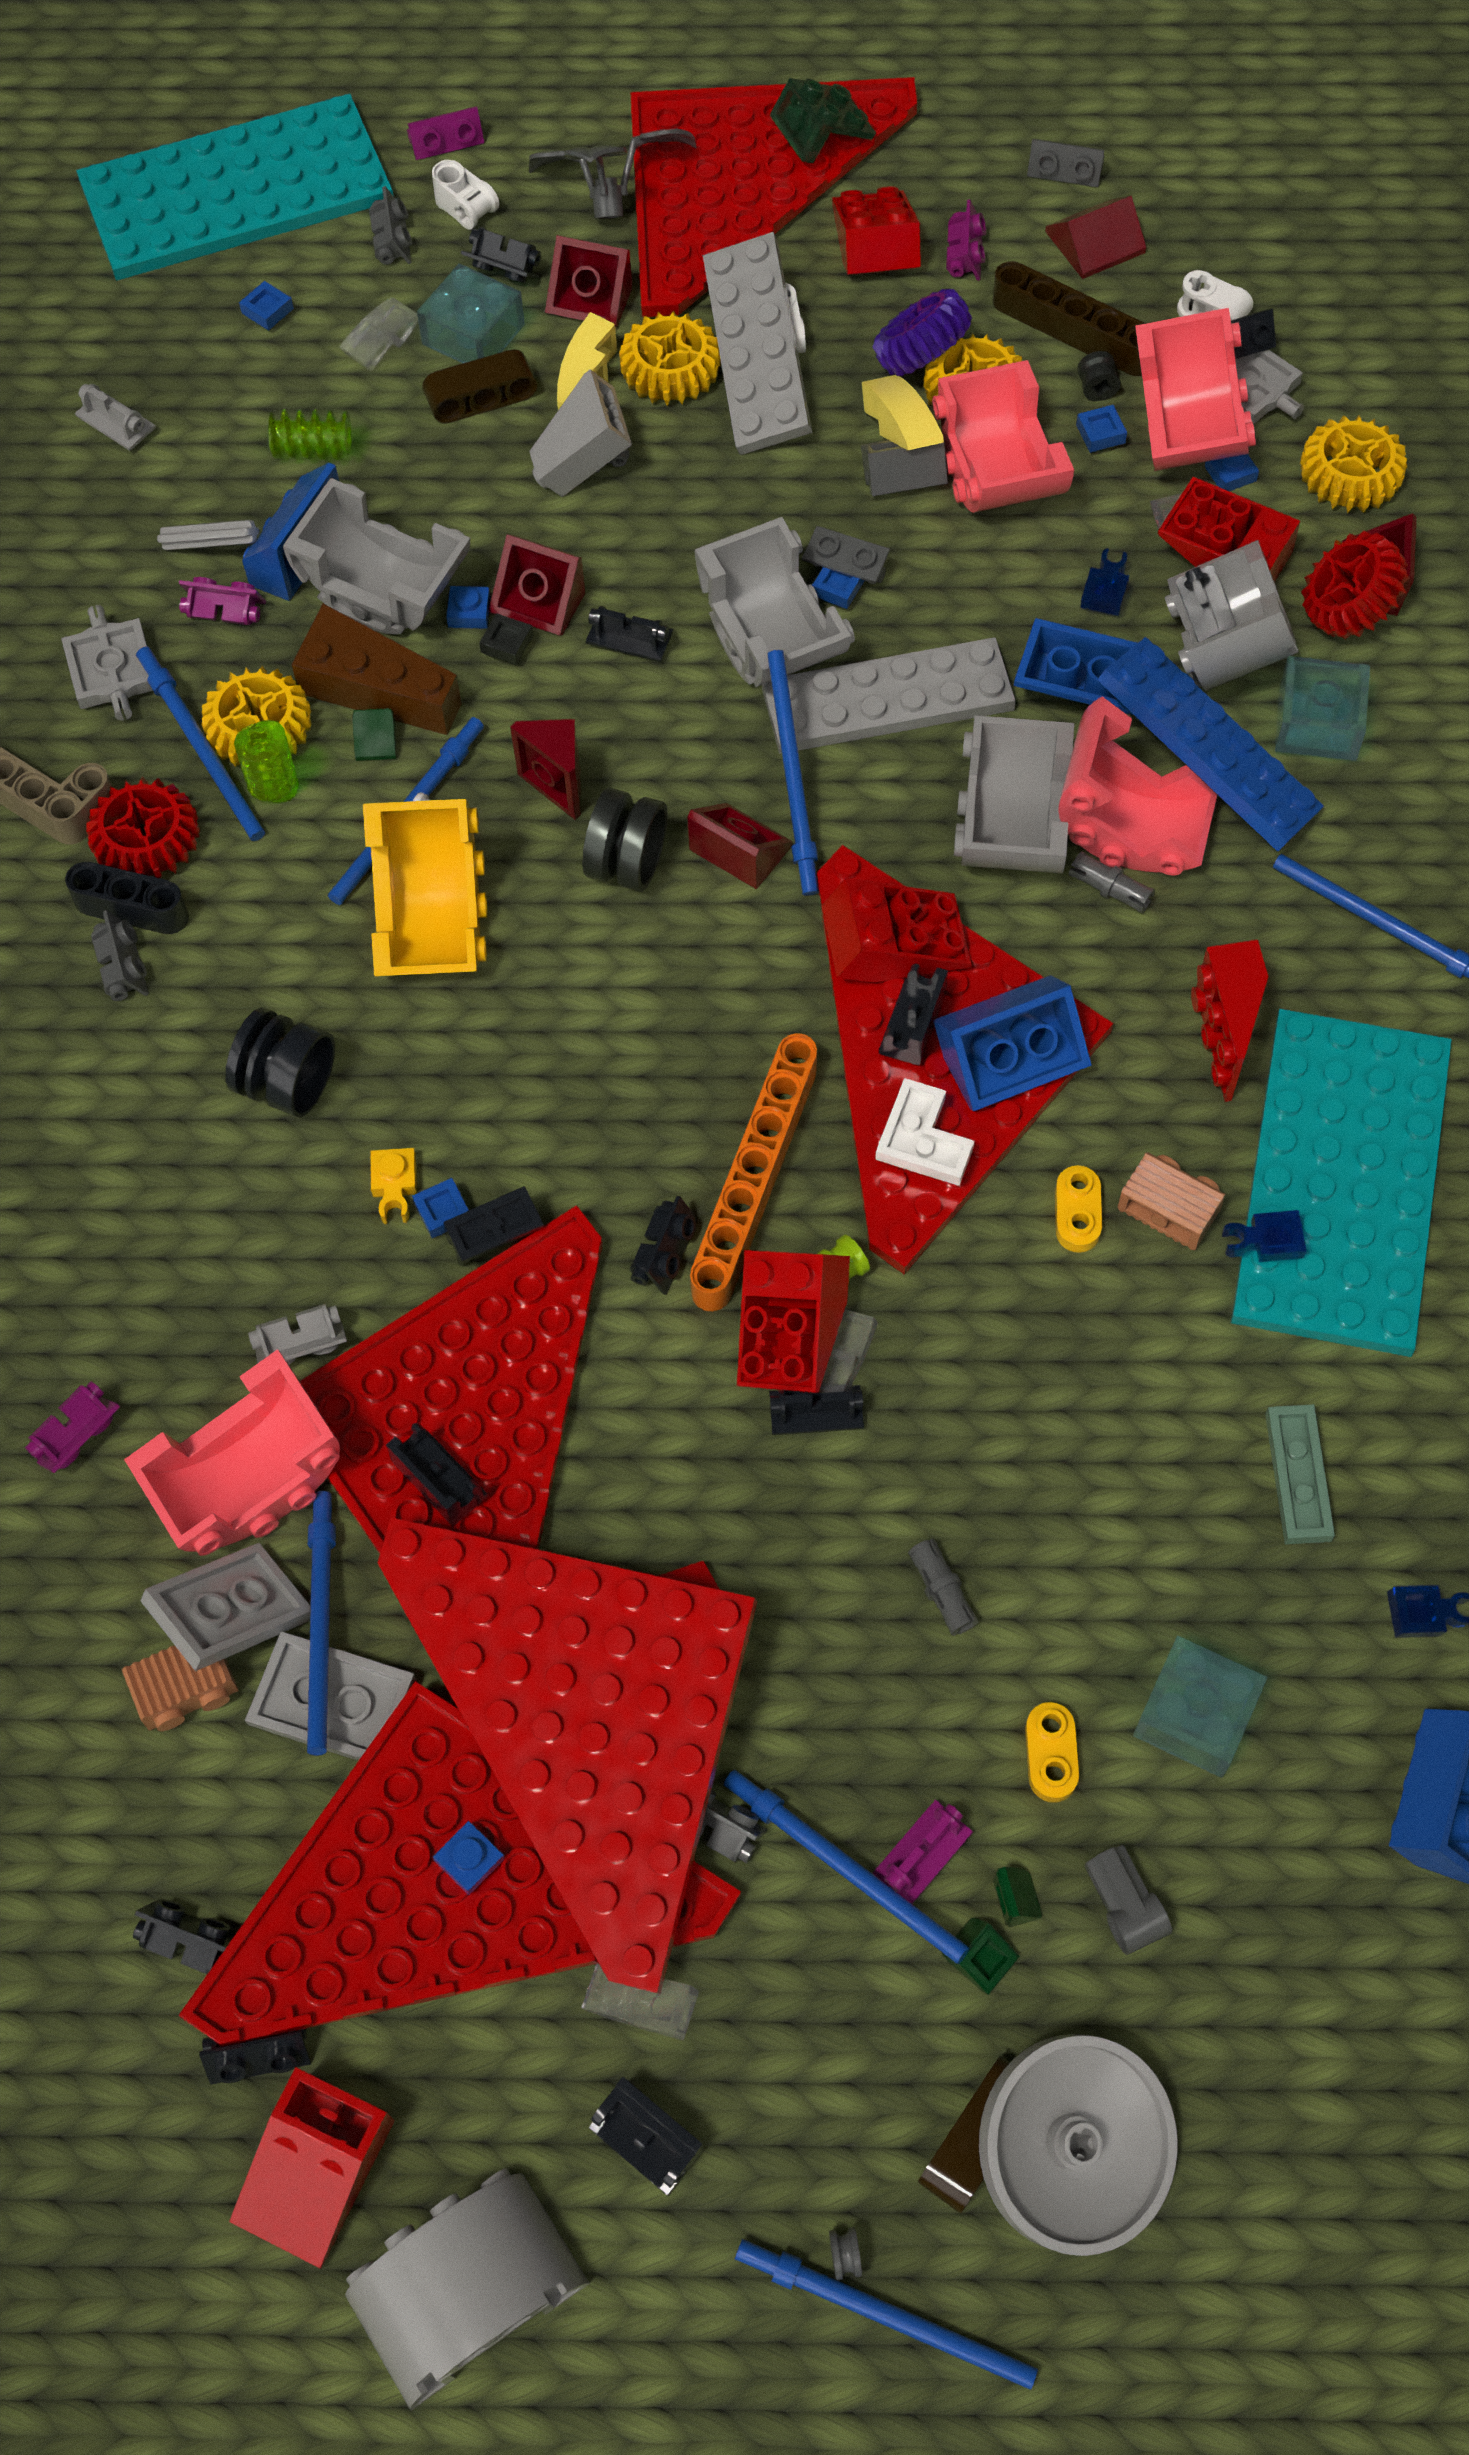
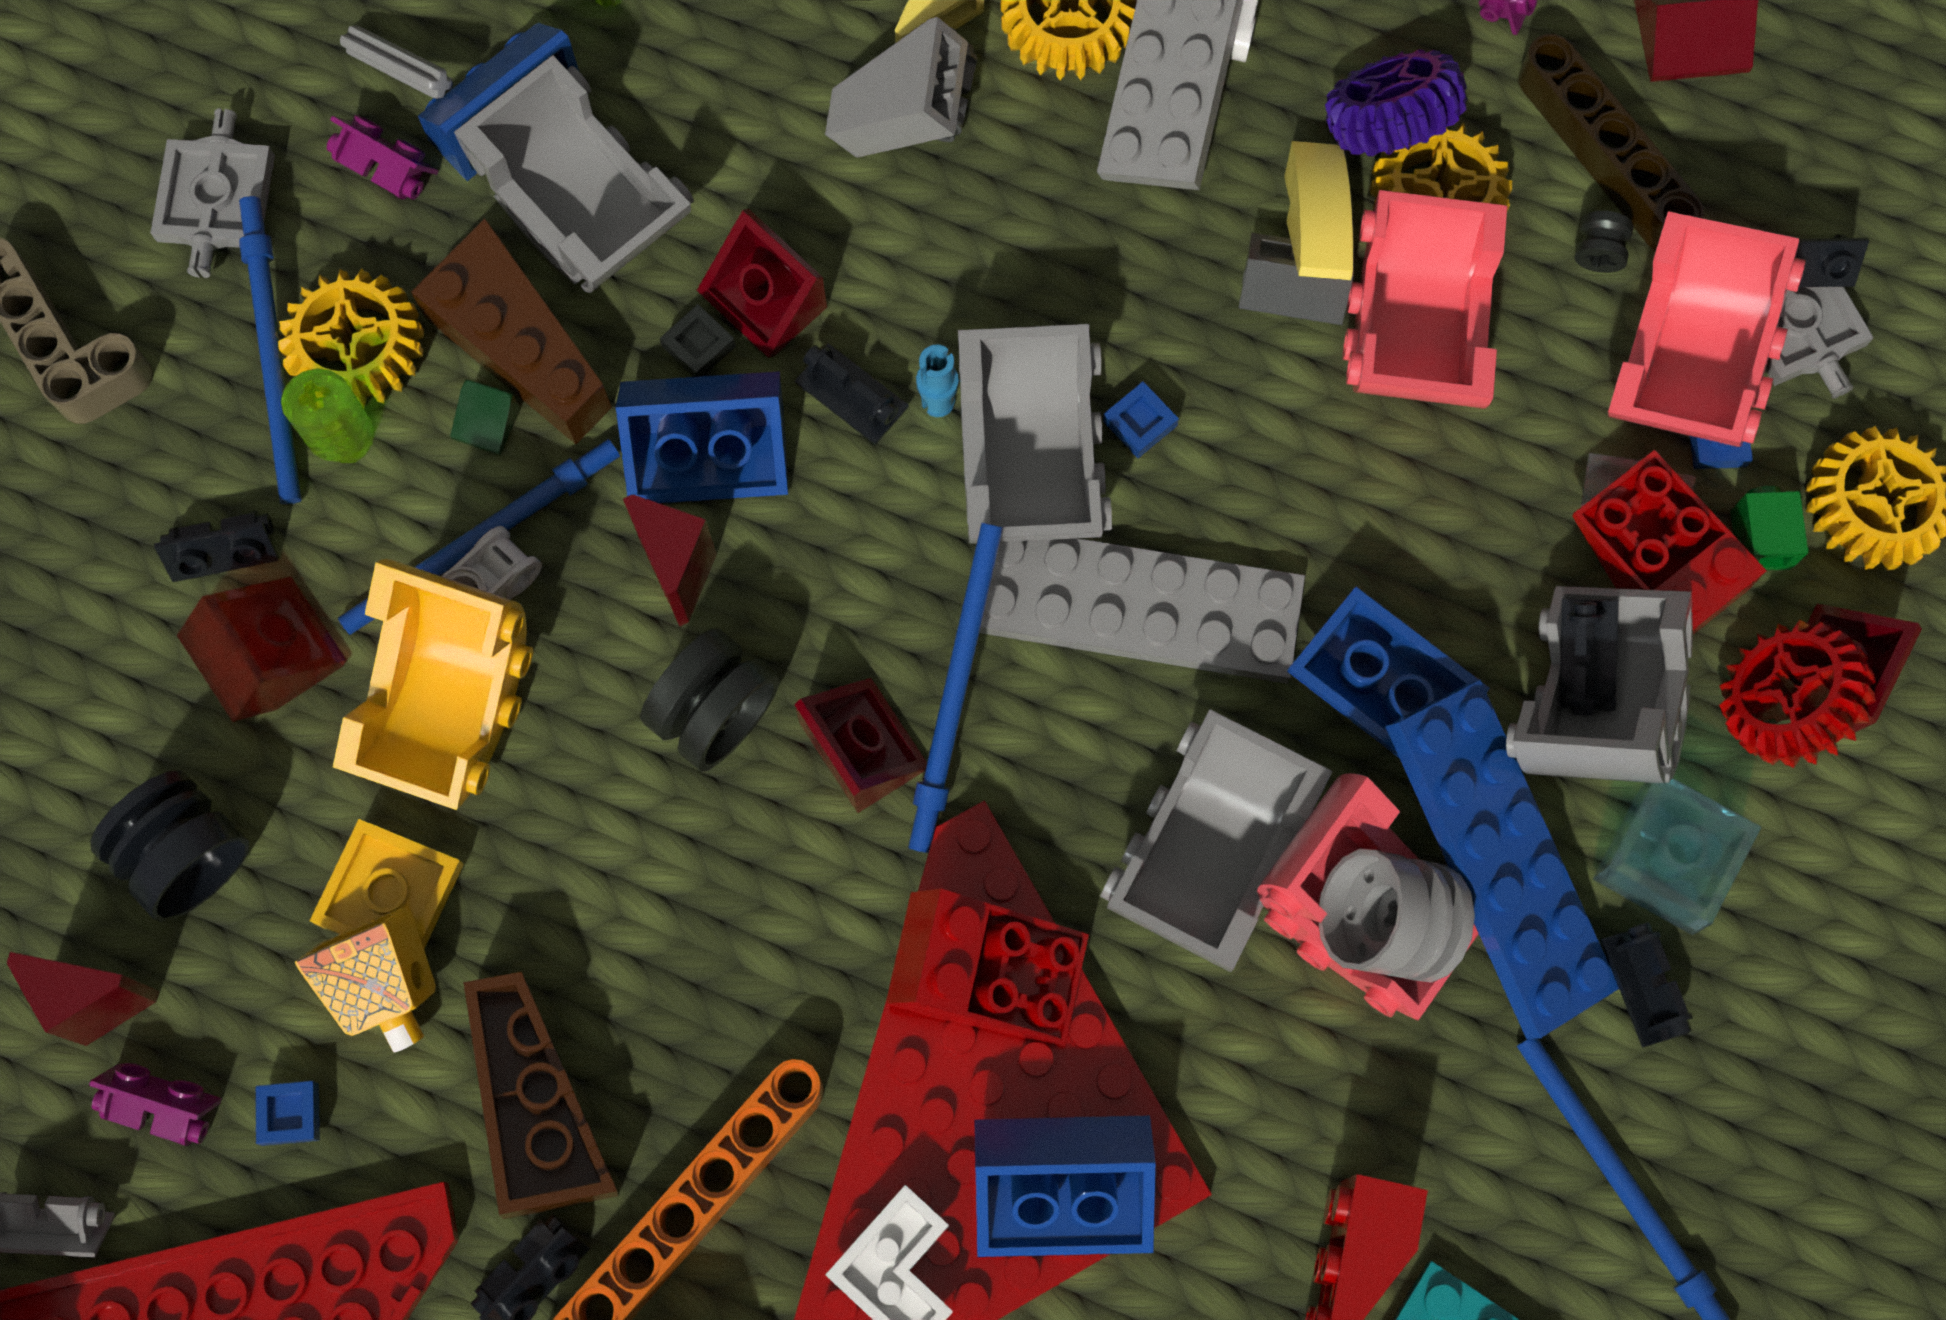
camera: 20 degrees right, 10 degrees up
black beam [65,862,189,934] -> none
red gear [86,776,200,879] -> none
dark grey hinge [91,910,149,1001] -> none
yellow plate [371,1148,417,1224] -> none
black hinge [443,1186,544,1266] -> none
blue plate [446,586,491,629] -> none
dark grey hinge [802,526,890,585] -> none
black hinge [879,964,948,1066] -> none
dark grey pin [1069,852,1155,914] -> none
blue plate [1076,405,1127,453] -> none
clear blue plate [1080,548,1129,616] -> none
white piece [1177,270,1253,320] -> none
none -> dark red slope [7,952,160,1046]
none -> magenta hinge [89,1063,222,1146]
none -> black hinge [154,510,279,582]
none -> clear red slope [177,576,347,722]
none -> yellow torso [295,905,436,1052]
none -> yellow plate [309,819,464,948]
none -> reddish brown wedge [463,972,618,1219]
none -> blue slope [616,371,788,503]
none -> dark azure pin [916,345,959,417]
none -> light grey wheel [1318,849,1475,983]
none -> black hinge [1600,922,1693,1048]
none -> green brick [1730,486,1809,571]

